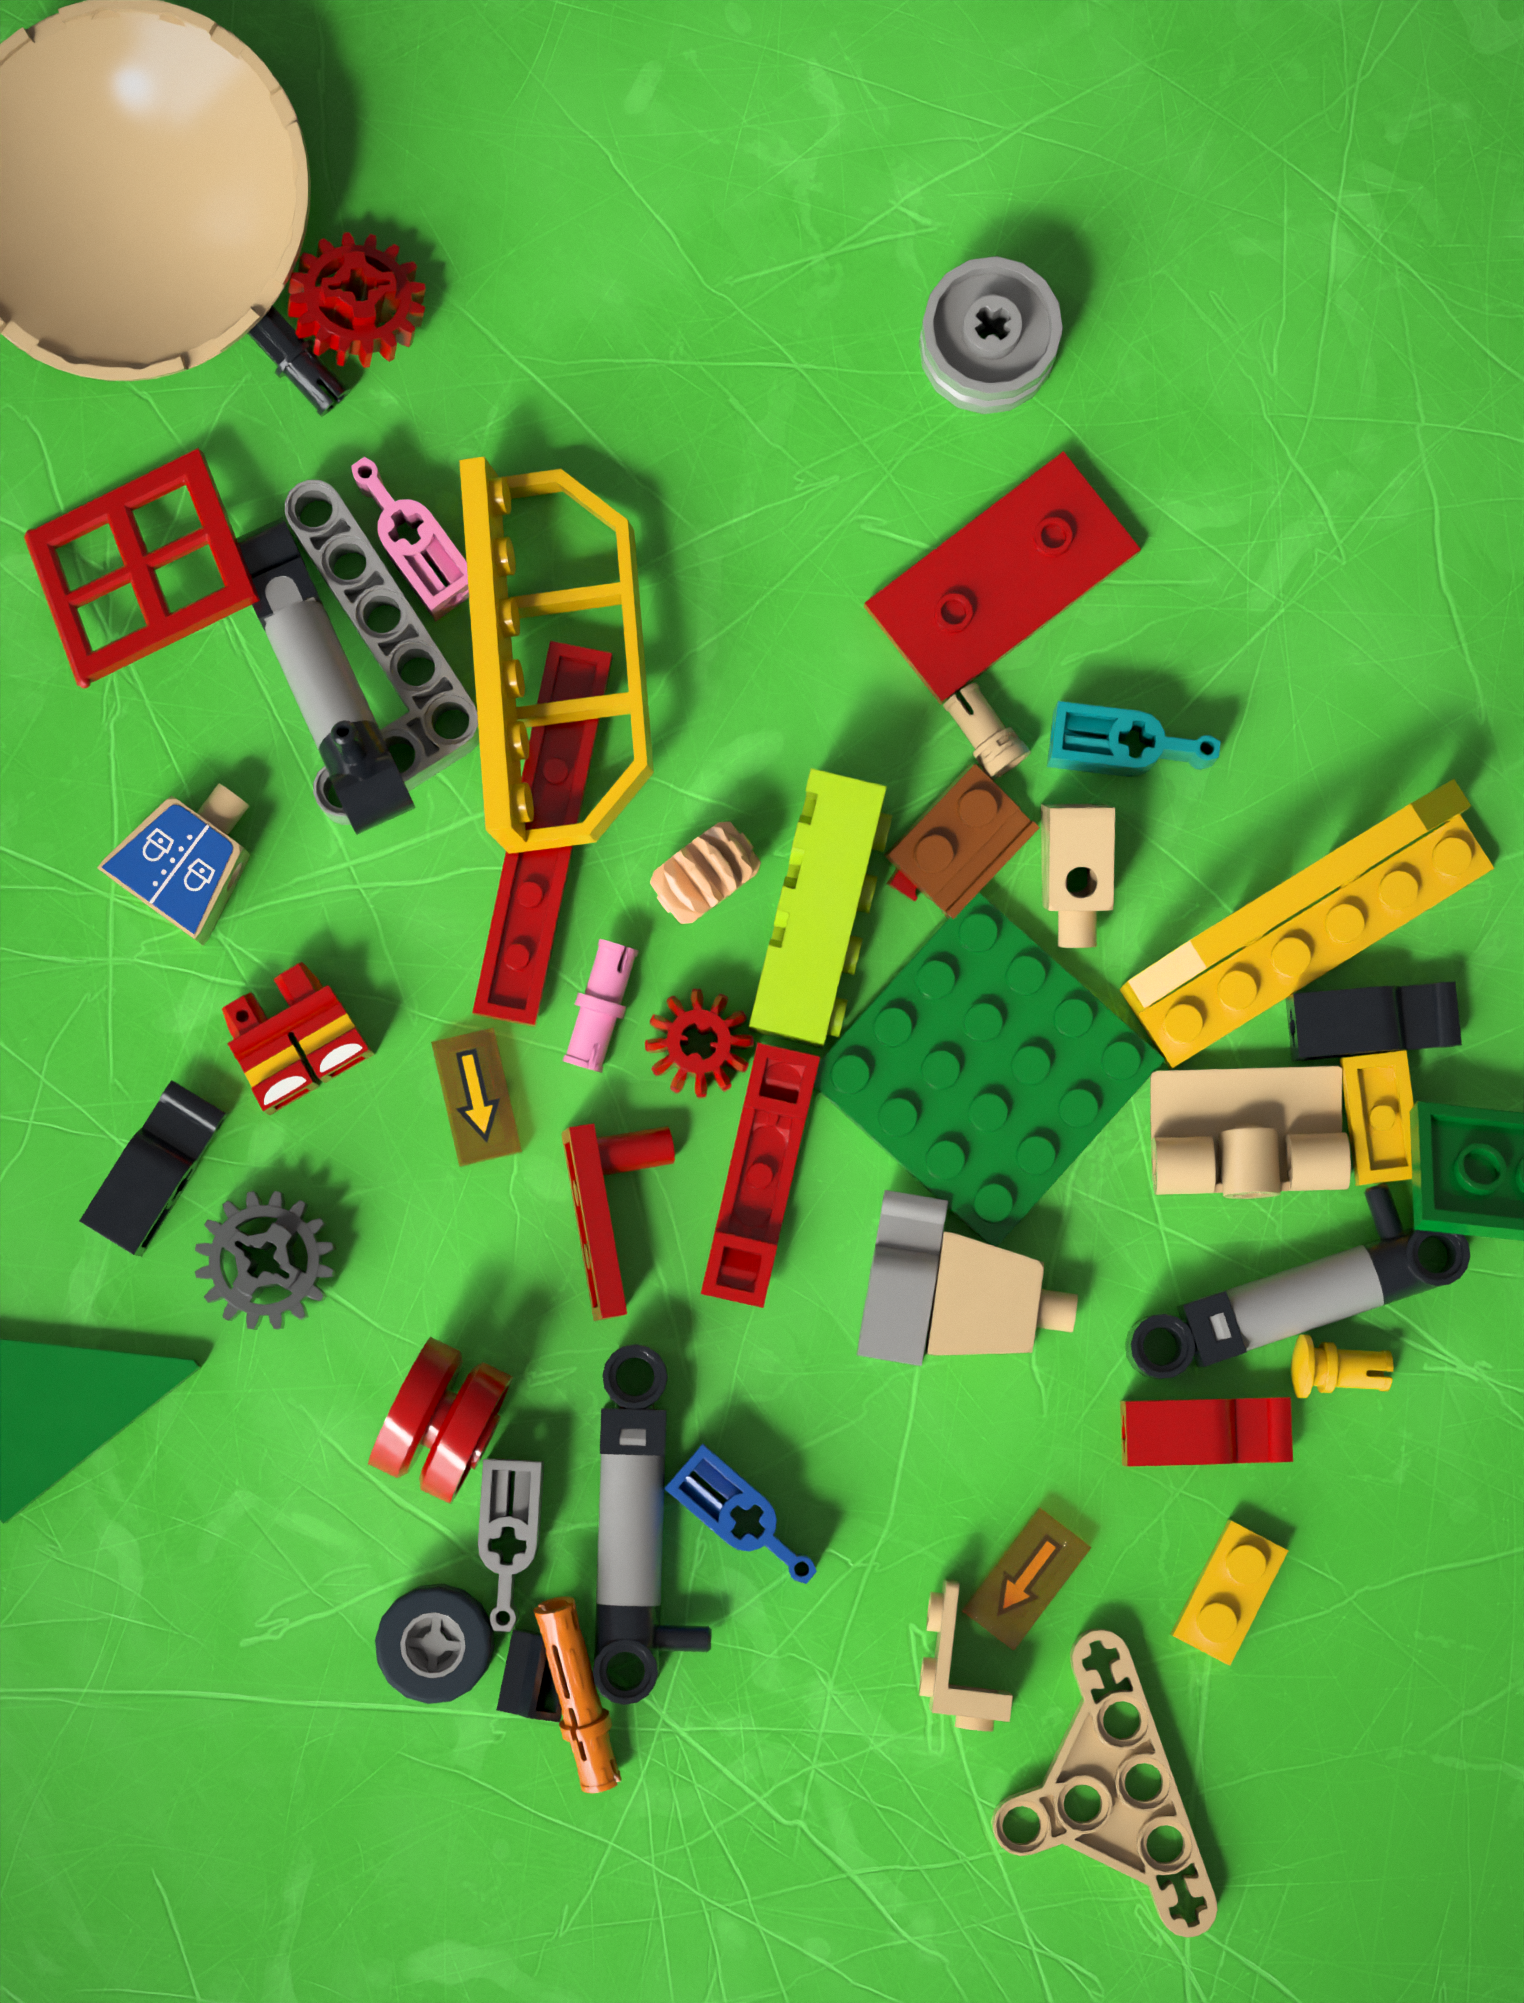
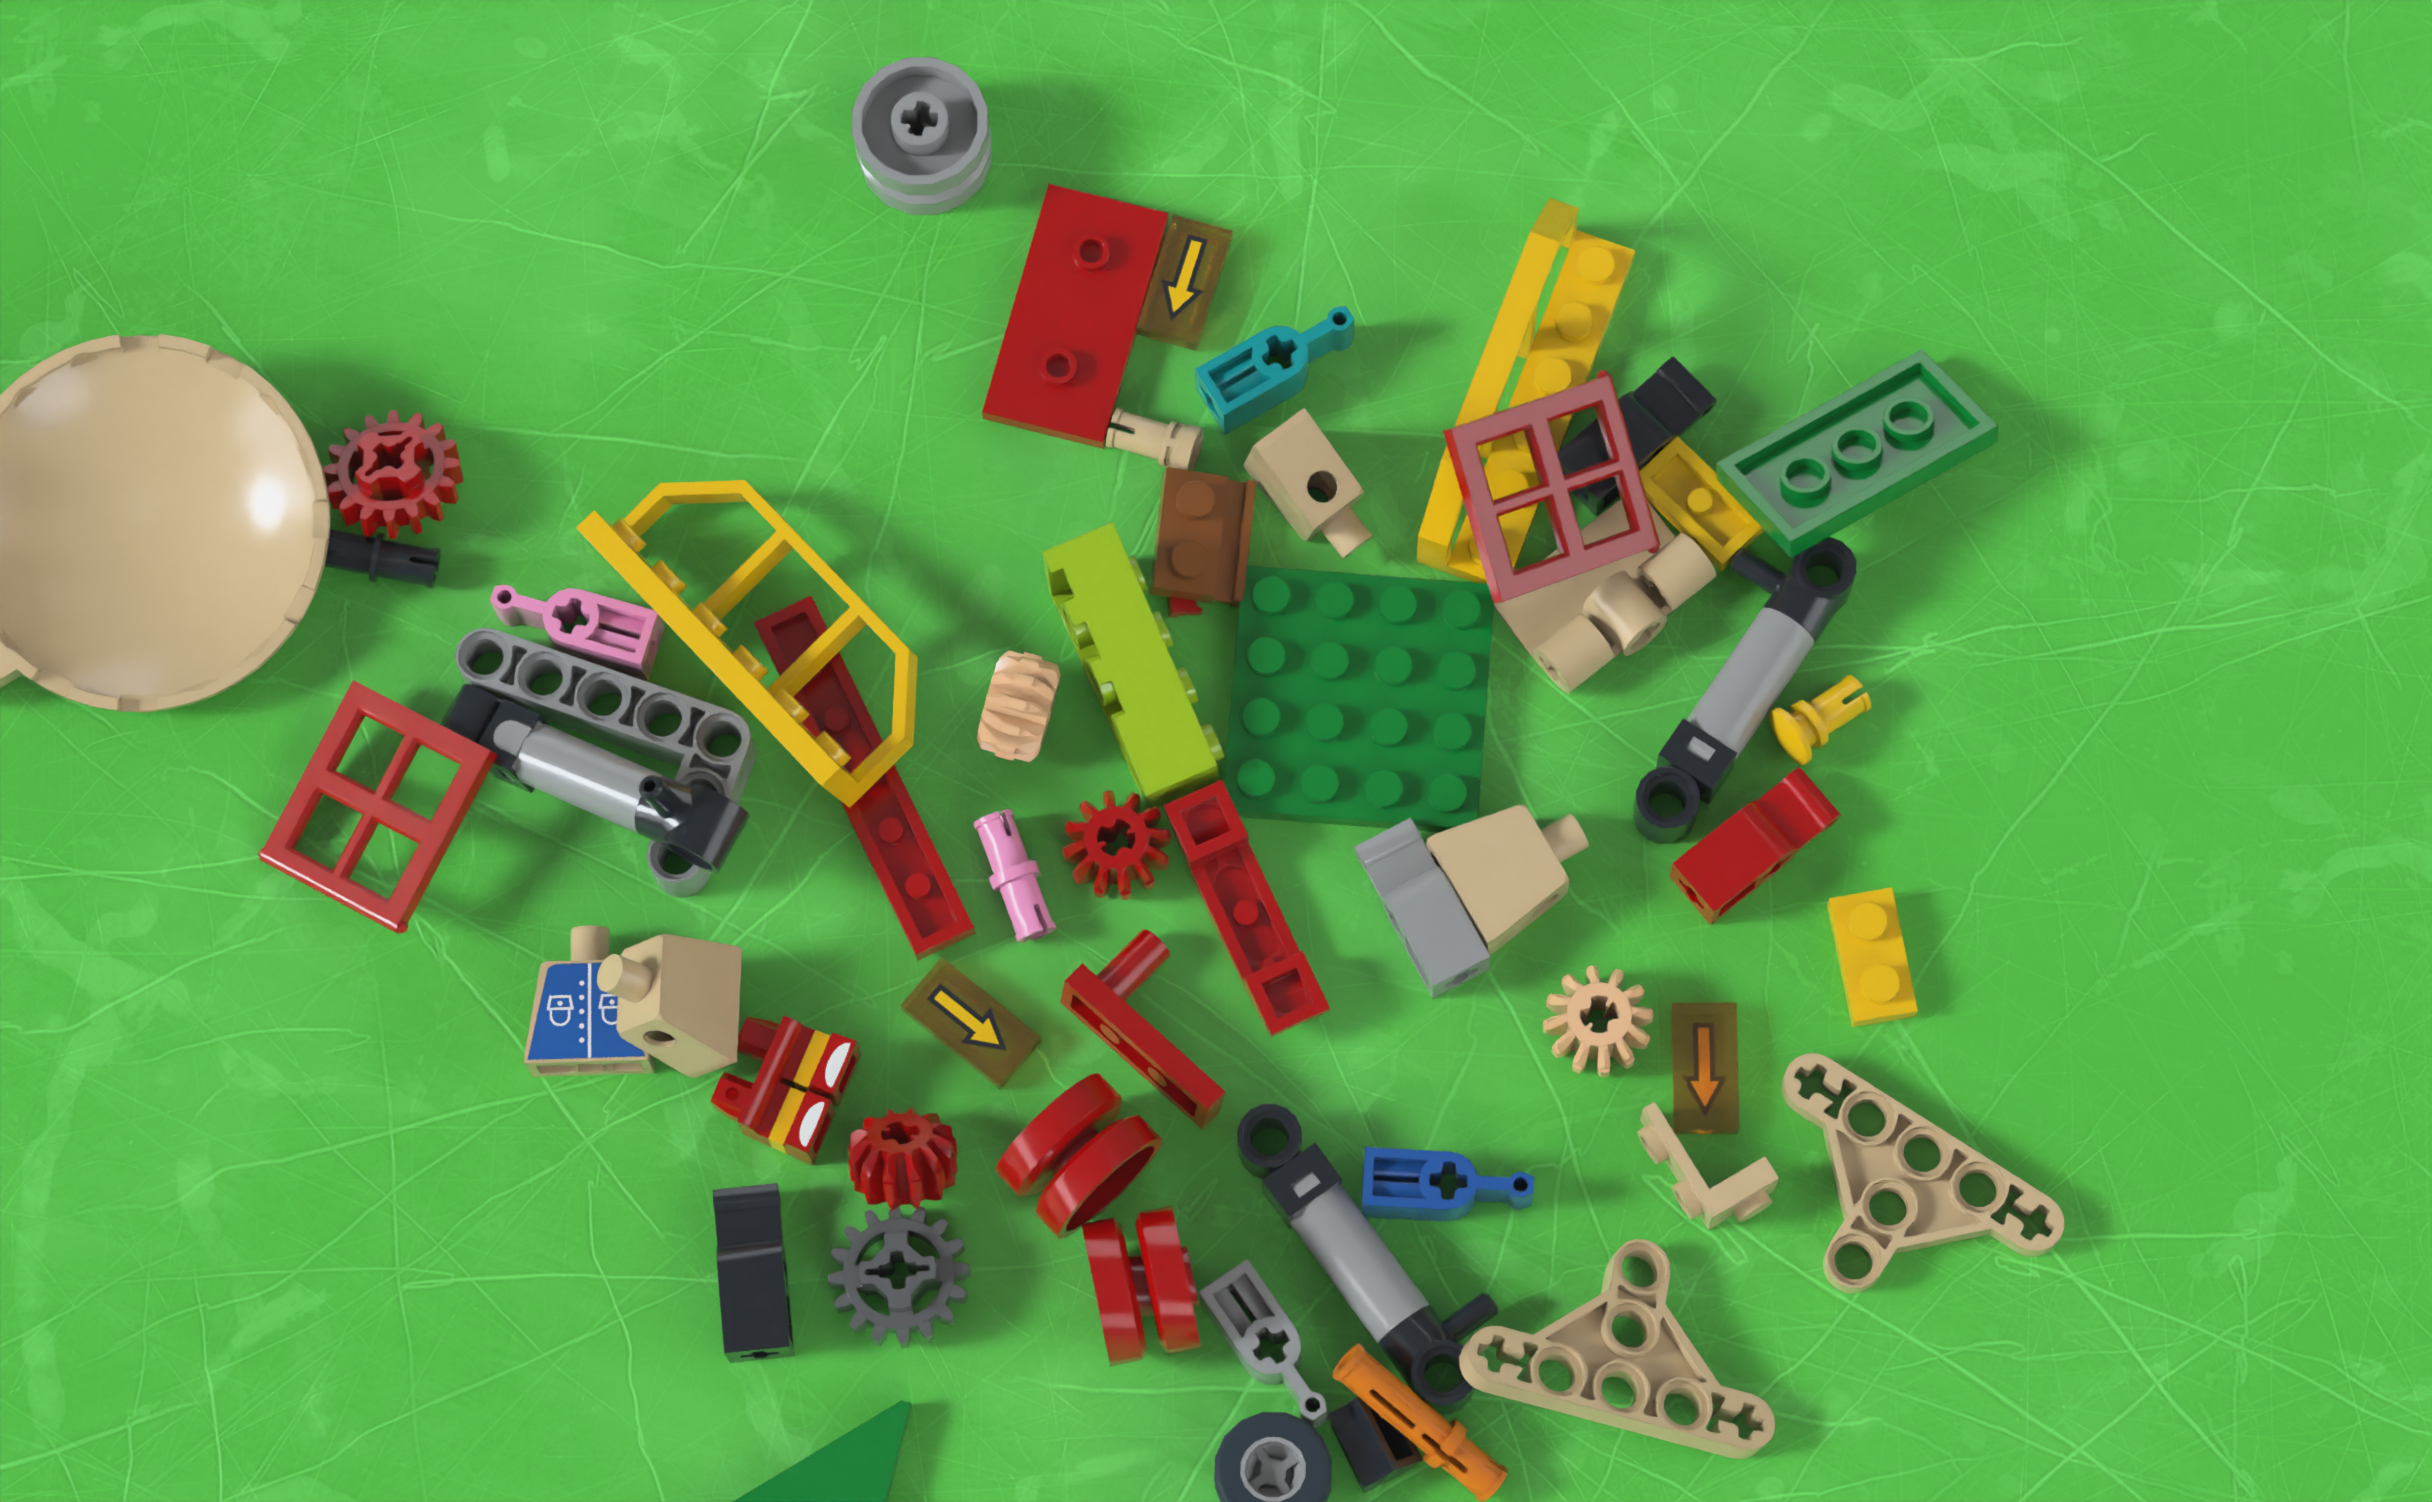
camera: 30 degrees left, 10 degrees down
none -> tan torso [597,934,742,1079]
none -> red gear [848,1107,958,1211]
none -> red wheel [995,1073,1162,1239]
none -> clear orange tile [1136,214,1233,351]
none -> window [1443,370,1661,603]
none -> tan beam [1459,1239,1775,1459]
none -> light nougat gear [1543,965,1653,1077]

